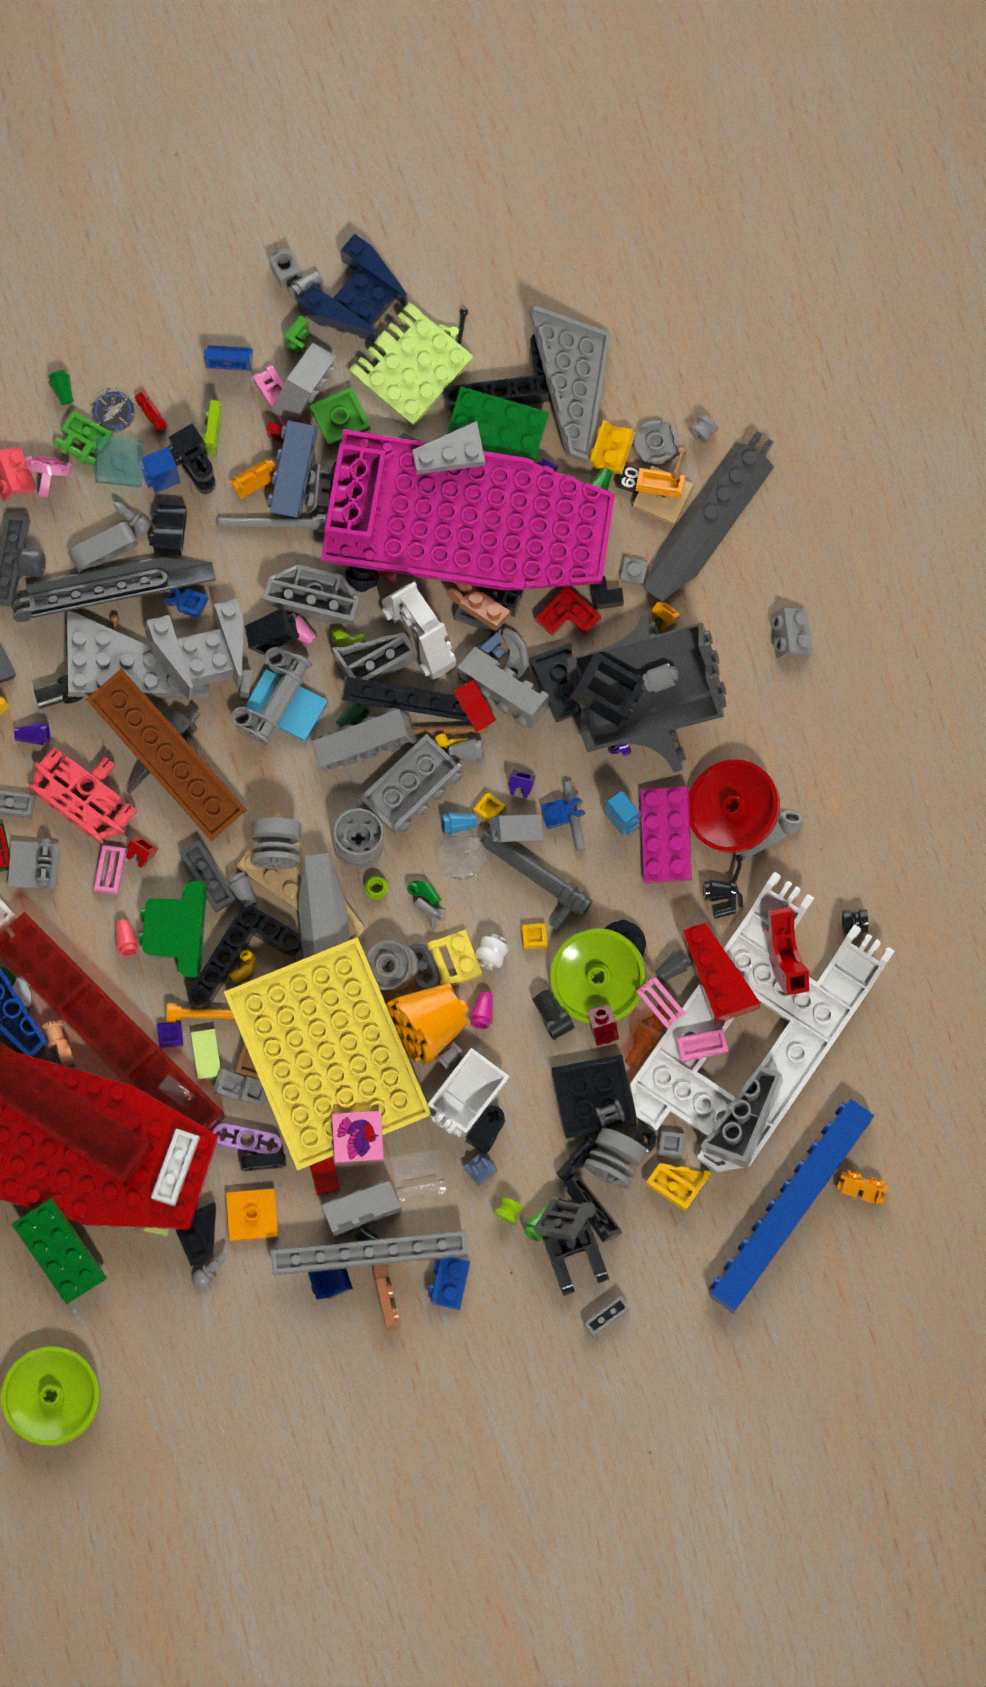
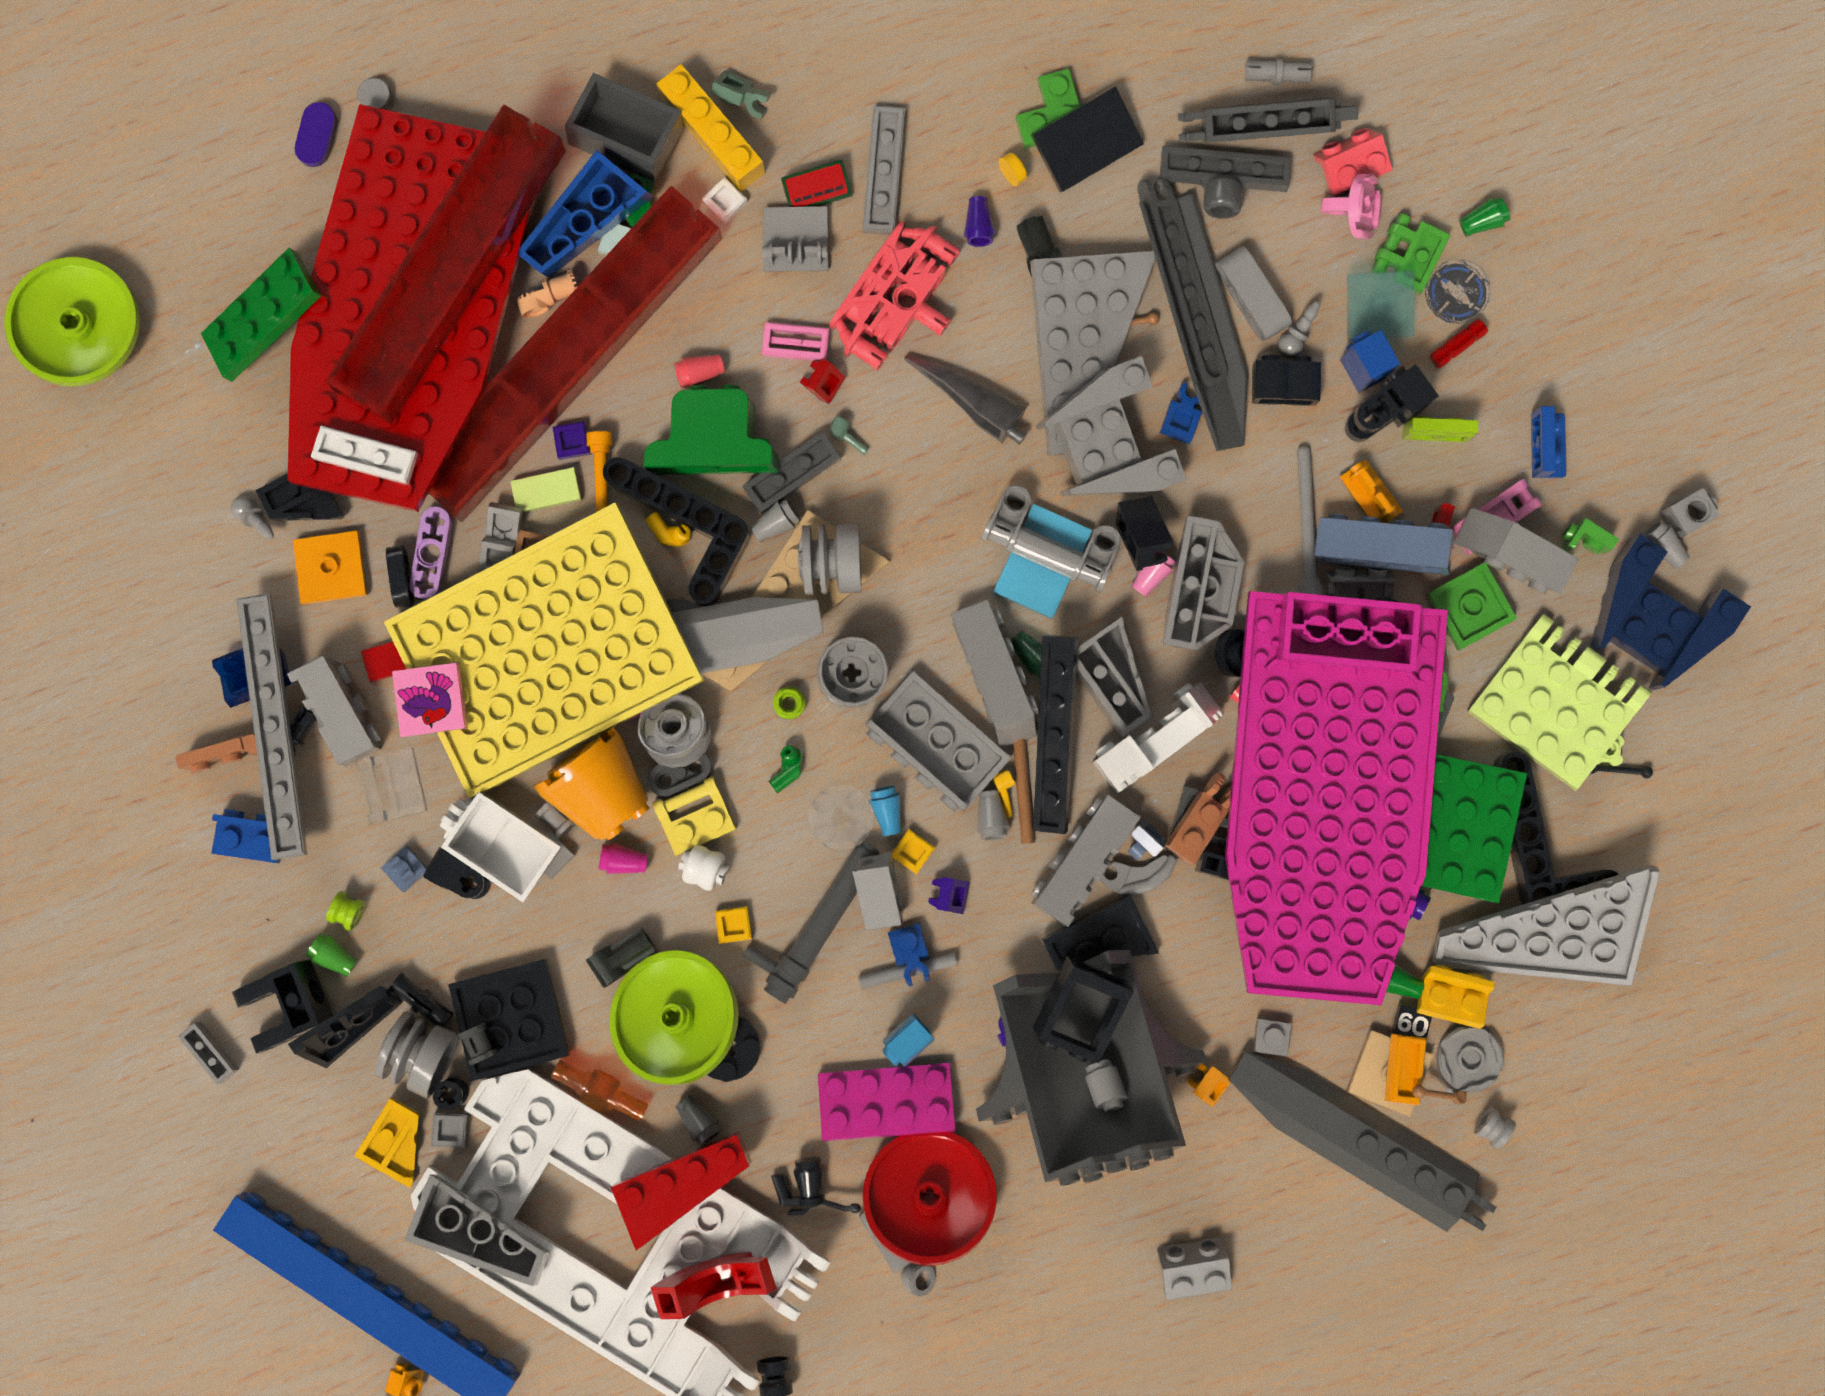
camera: 85 degrees right, 10 degrees up
dark orange plate [86,668,247,841] -> none
clear window [158,1074,197,1111] -> none
light grey tile [240,670,252,700] -> none
lime arm [331,627,366,647] -> none
light grey wing [412,421,485,475] -> none
light grey bar [414,898,446,929] -> none
red tile [452,680,496,732] -> none
dark grey plate [534,1197,595,1241] -> none
red plate [535,586,601,636] -> none
dark red bracket [587,1005,619,1046] -> none
black piece [591,576,624,610] -> none
bright pink tile [636,976,685,1029] -> none
bright pink tile [676,1028,729,1063] -> none
none -> sand green hand [829,417,869,455]

